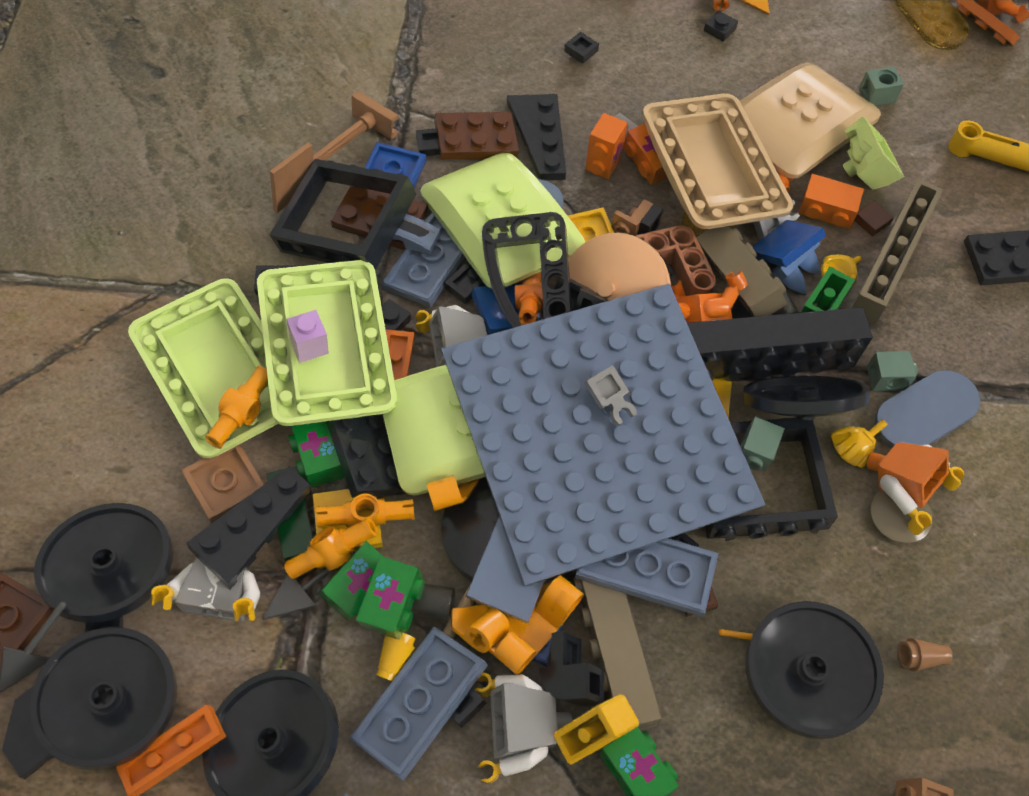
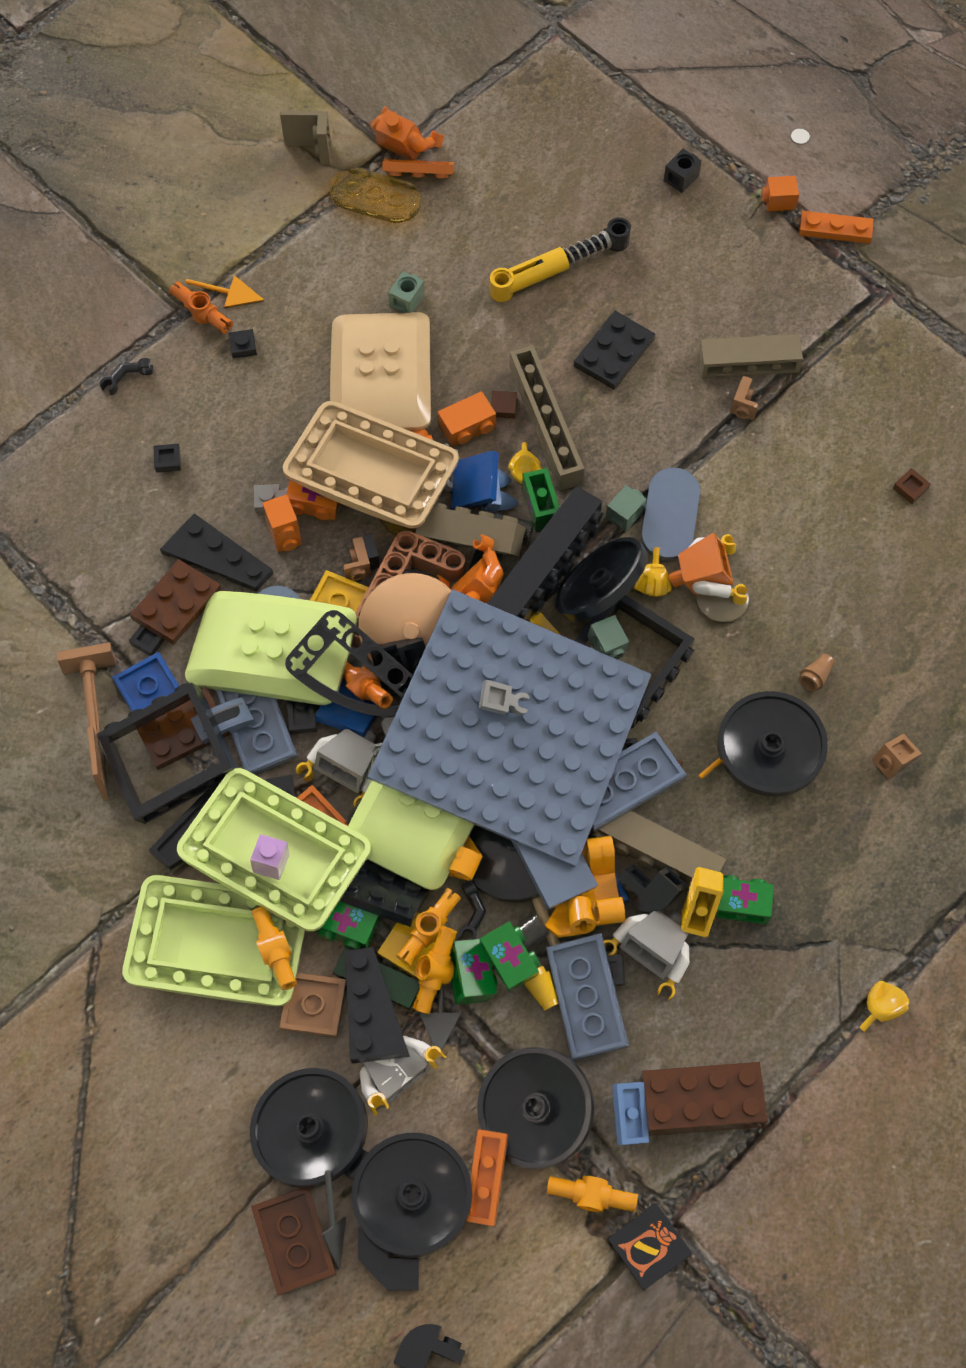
camera: 45 degrees left, 5 degrees up
yellowish green brick [843,116,905,190] -> none
none -> black arm [459,881,486,940]

